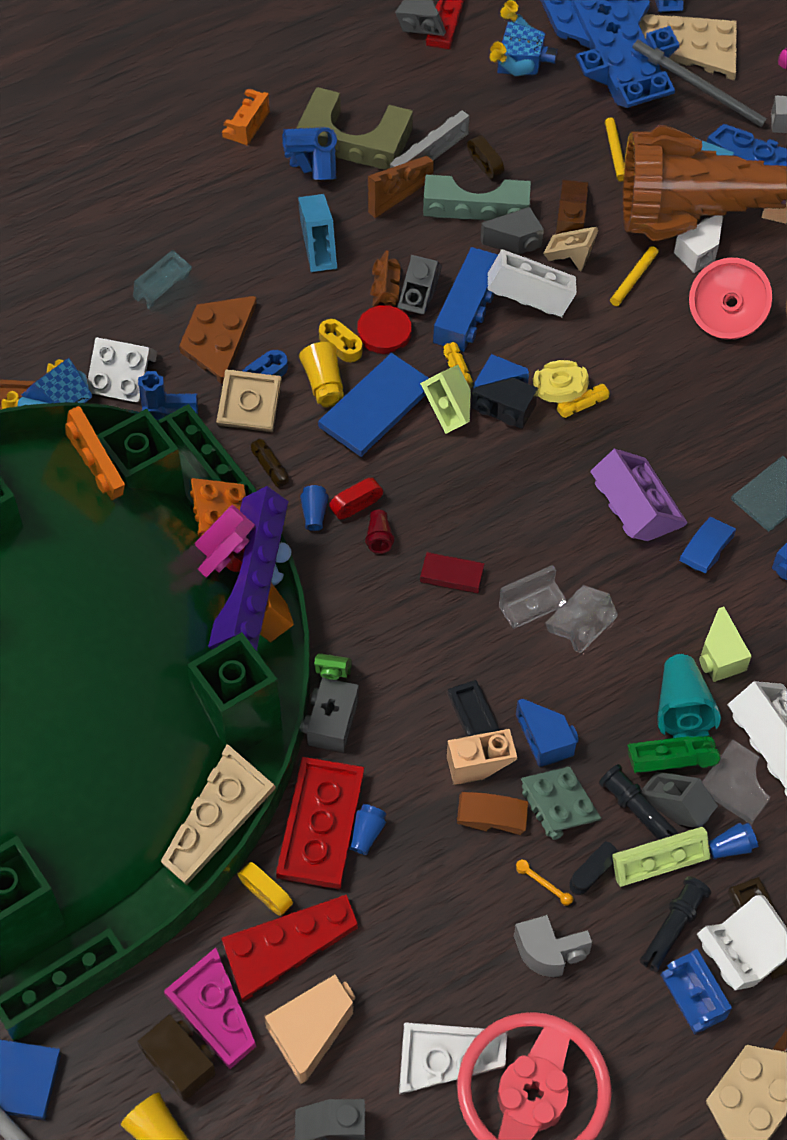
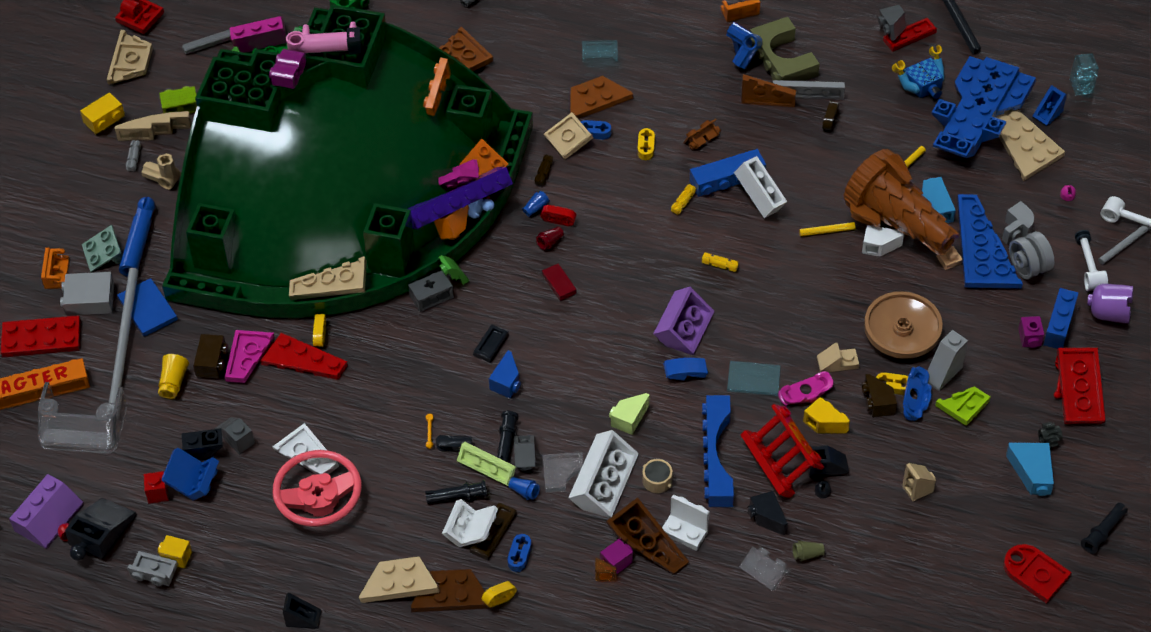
camera: 50 degrees right, 5 degrees down
torso [1,358,92,409] -> none
white bracket [87,337,157,403] -> none
blue piece [138,371,198,420] -> none
light nougat slope [265,975,355,1084] -> none
red plate [276,757,365,889] -> none
dark azure slope [298,194,337,272] -> none
yellow plant [299,342,344,407] -> none
blue tile [318,353,429,457] -> none
blue cone [349,804,387,855] -> none
red tile [357,305,411,354] -> none
dark grey slope [398,255,442,315] -> none
yellowish green slope [420,365,471,434] -> none
sand green arch [423,175,531,221] -> none
light nougat slope [447,729,517,785] -> none
dark orange slope [457,792,528,835] -> none
black slope [472,378,538,429] -> none
blue slope [474,354,529,389] -> none
dark grey slope [480,207,544,255] -> none
clear panel [499,565,566,629] -> none
light grey brick [514,915,592,977] -> none
sand green hinge [521,767,601,840] -> none
light yellow tile [533,360,589,403] -> none
tan slope [543,227,598,271] -> none
clear bracket [545,585,618,653] -> none
reddish brown slope [556,180,588,234] -> none
green hinge [628,736,721,773] -> none
dark grey bar [632,39,767,127] -> none
teal cone [657,654,721,738] -> none
blue hinge [661,949,732,1034] -> none
coral dish [689,258,772,340] -> none

